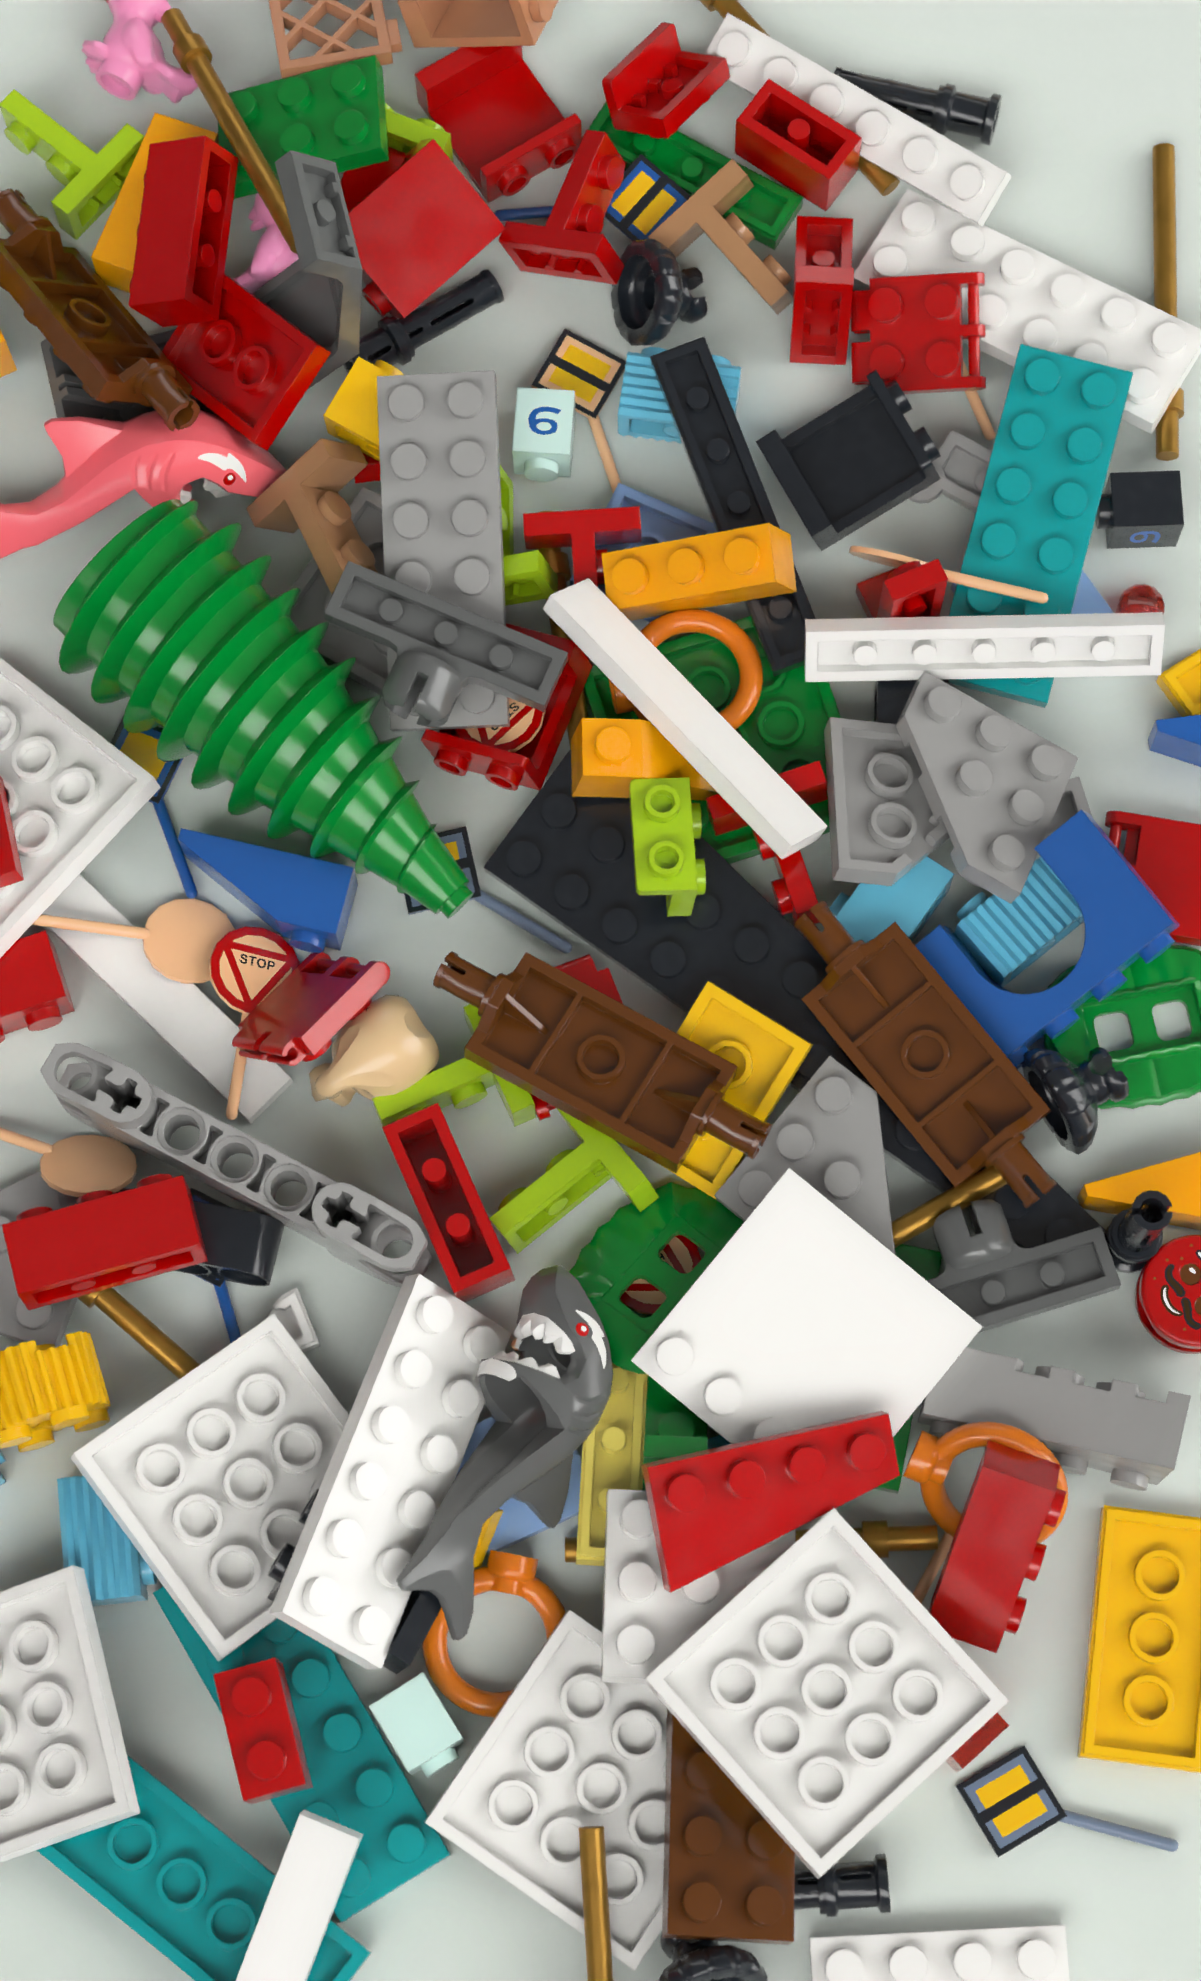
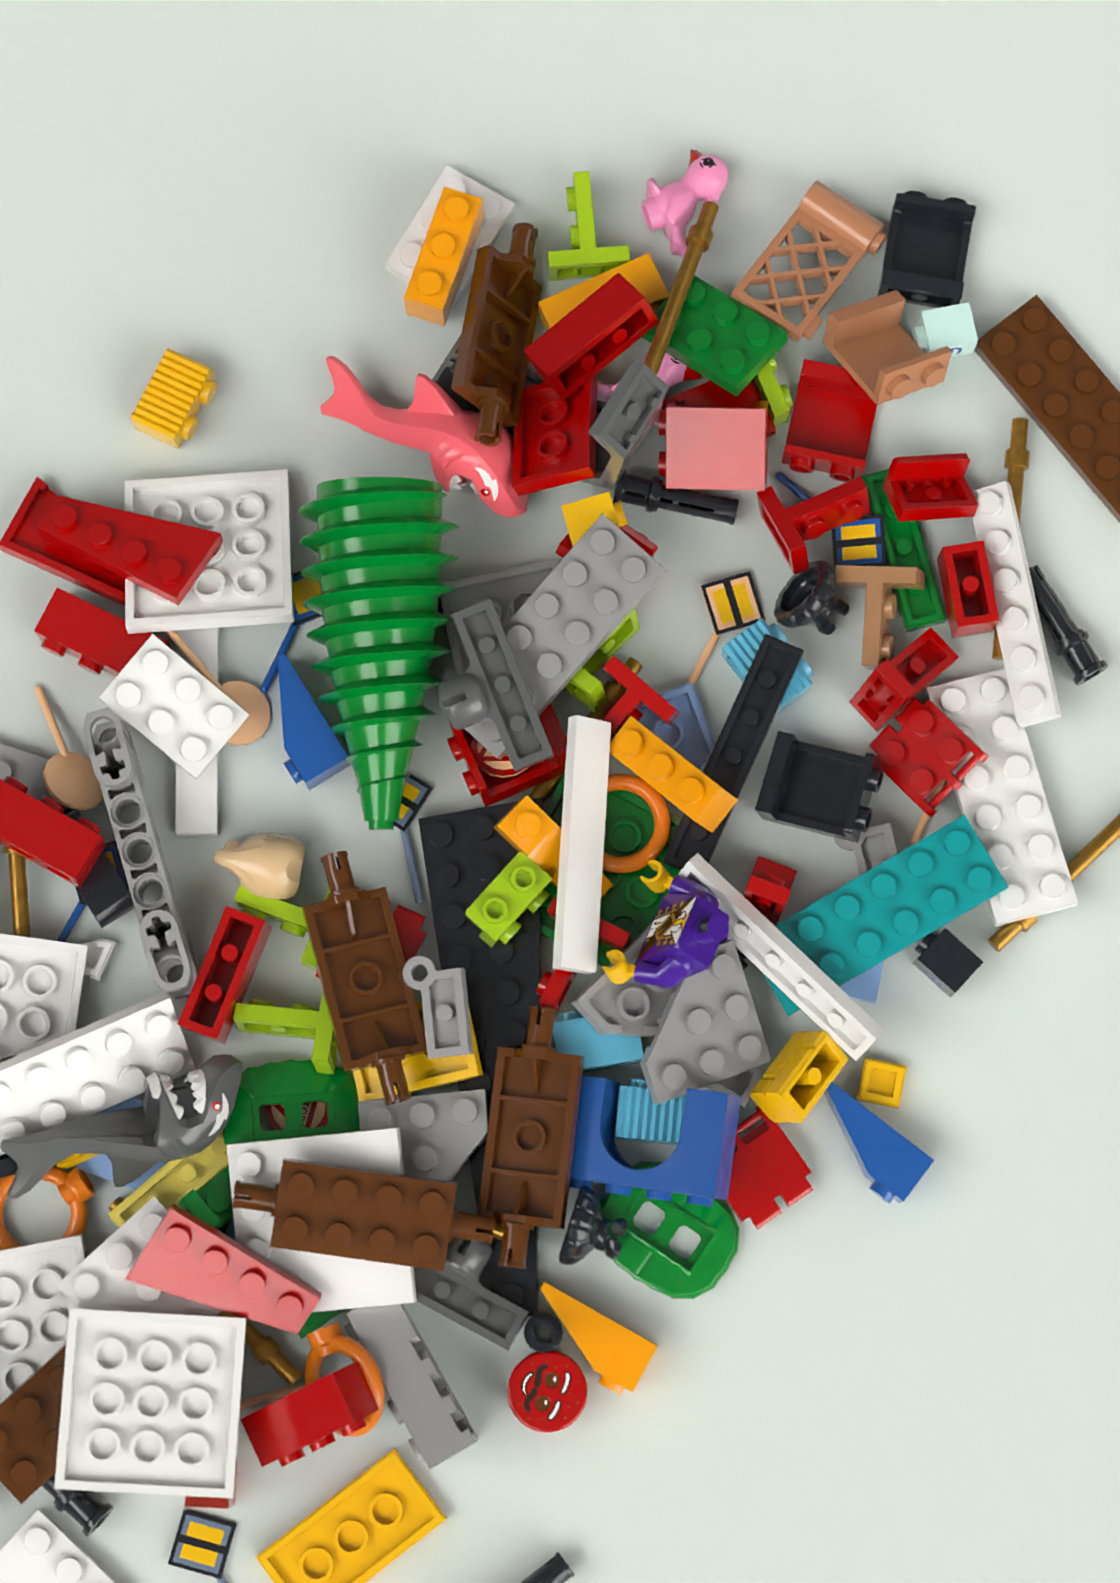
camera: 45 degrees right, 5 degrees up
piece [209,926,300,1120] -> none
red plate [232,952,390,1066] -> none
medium nougat bracket [246,438,378,594] -> none
light aqua brick [512,387,576,482] -> none
light nougat piece [849,546,1049,604] -> none
clear red hinge [1116,583,1165,614] -> none
none -> white plate [98,634,249,779]
none -> reddish brown plate [232,1158,496,1271]
none -> light grey hinge [403,956,473,1059]
none -> dark purple torso [602,860,729,988]
none -> yellow brick [750,1030,848,1123]

